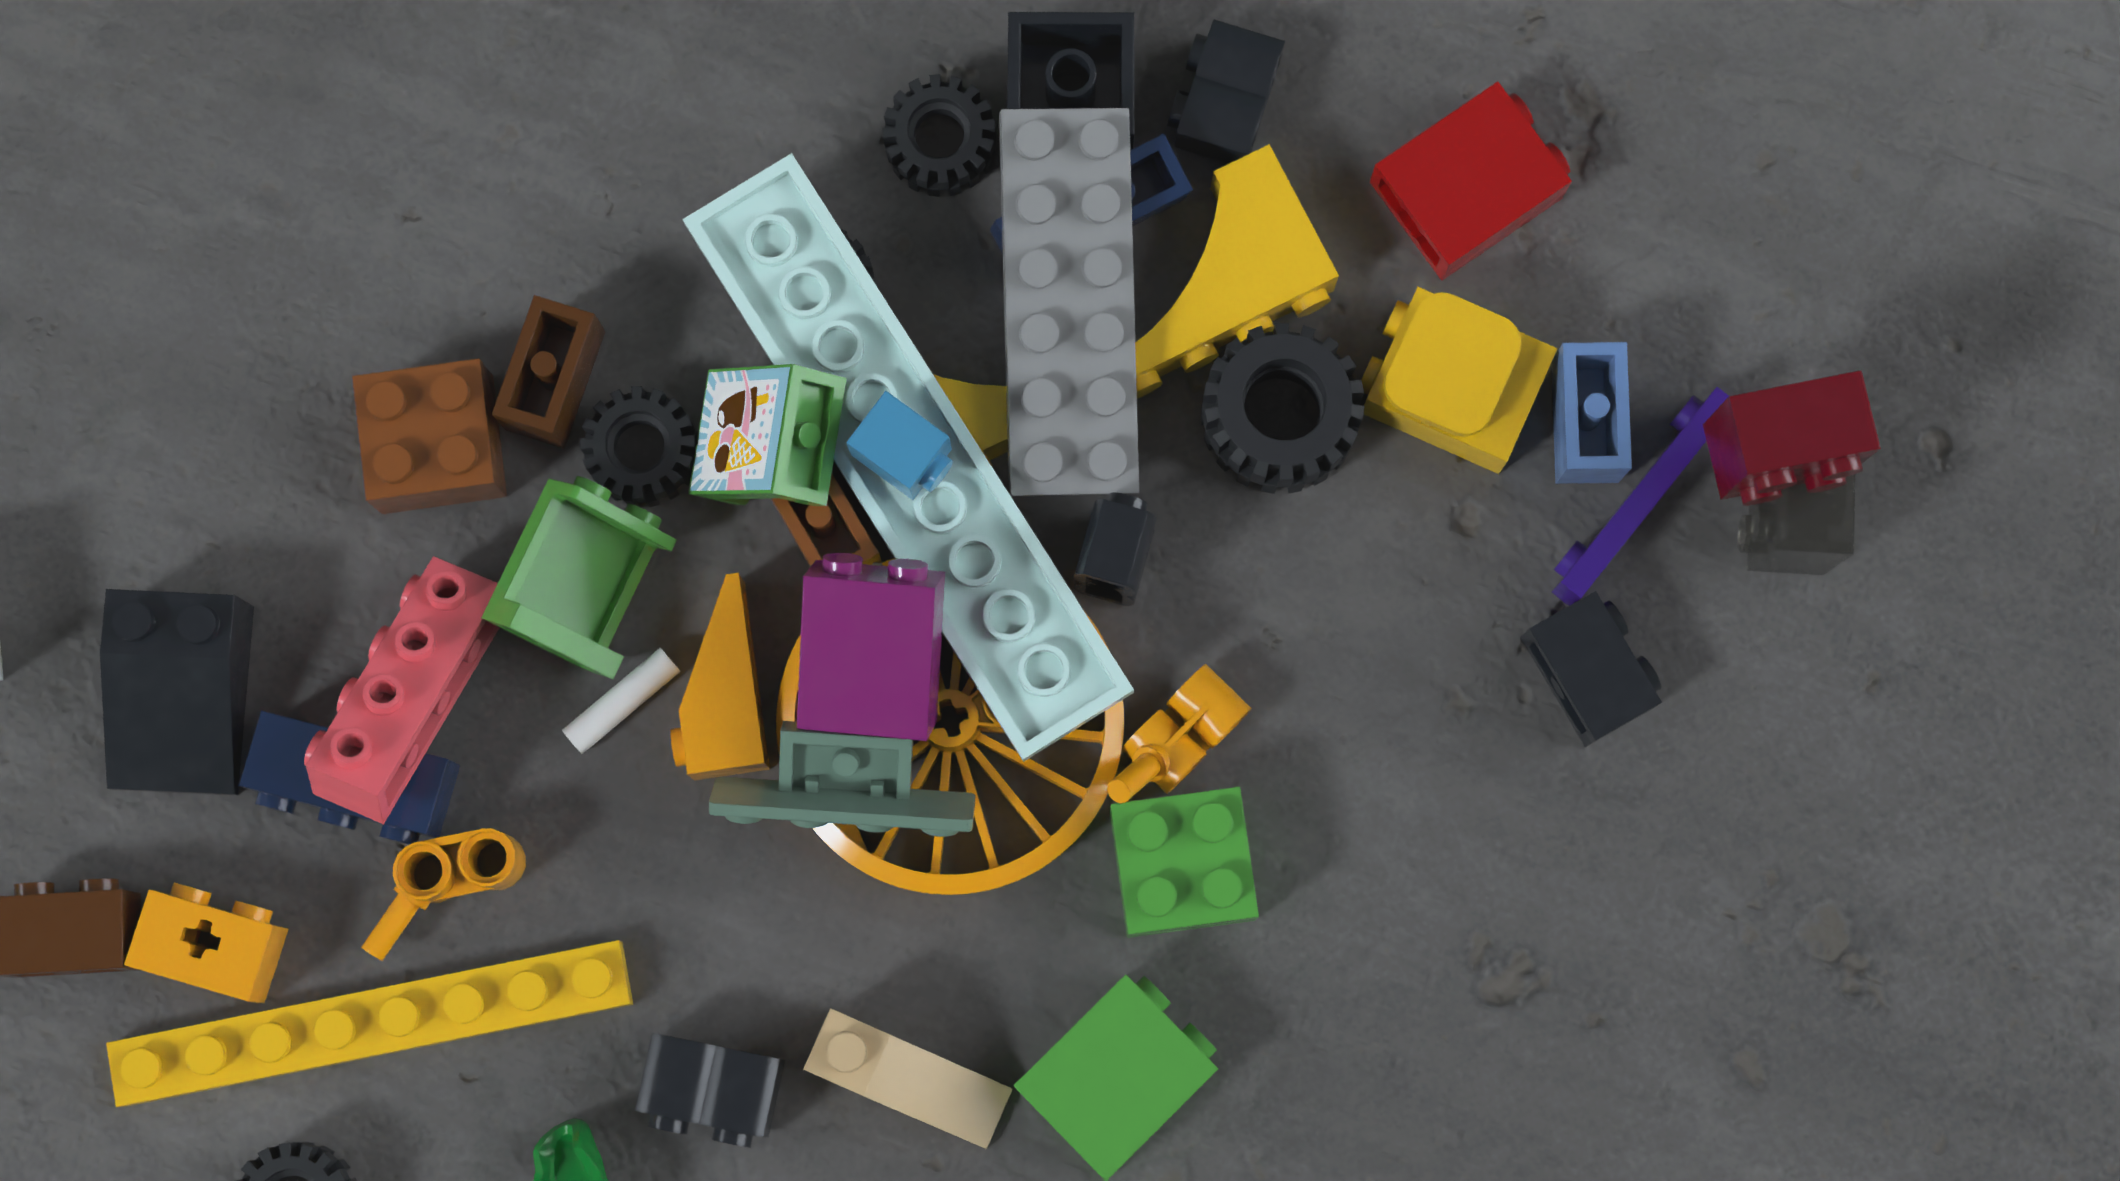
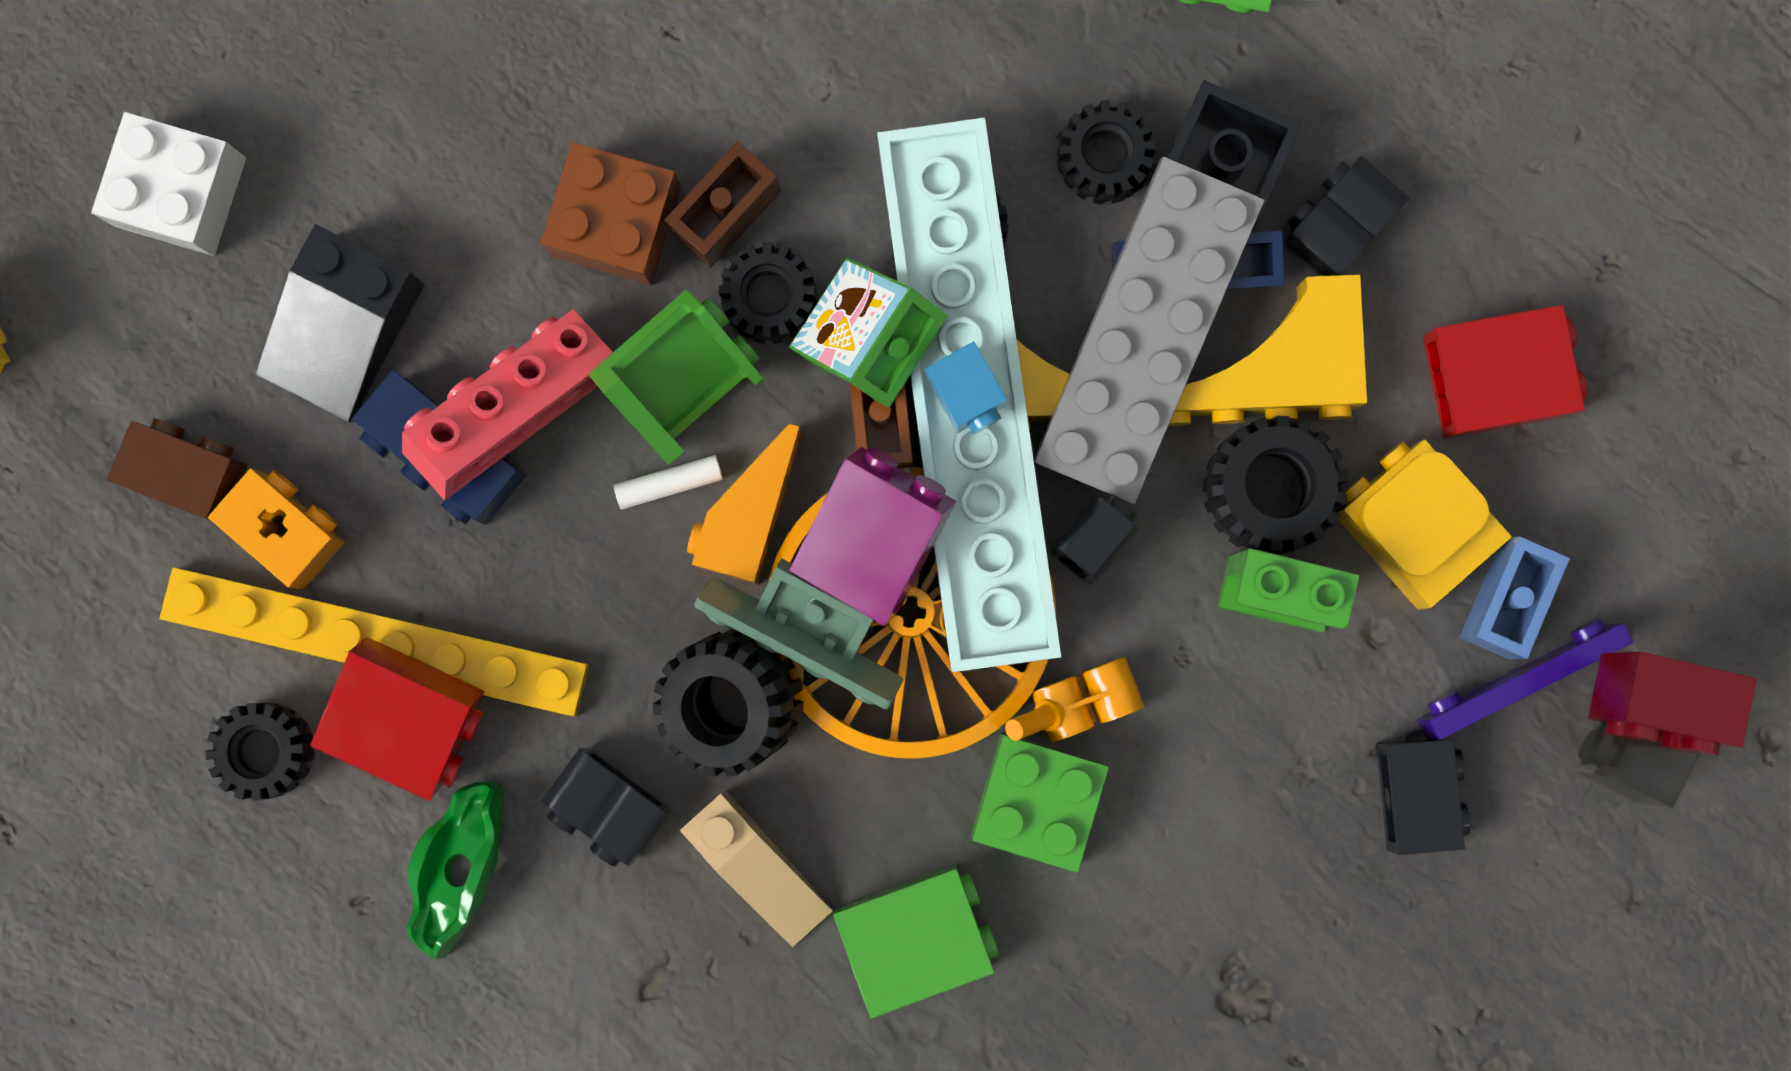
camera: 30 degrees right, 5 degrees up
light orange beam [361,828,526,961] -> none
none -> red brick [310,637,485,801]
none -> black tyre [653,629,804,777]
none -> bright green panel [1217,548,1359,633]

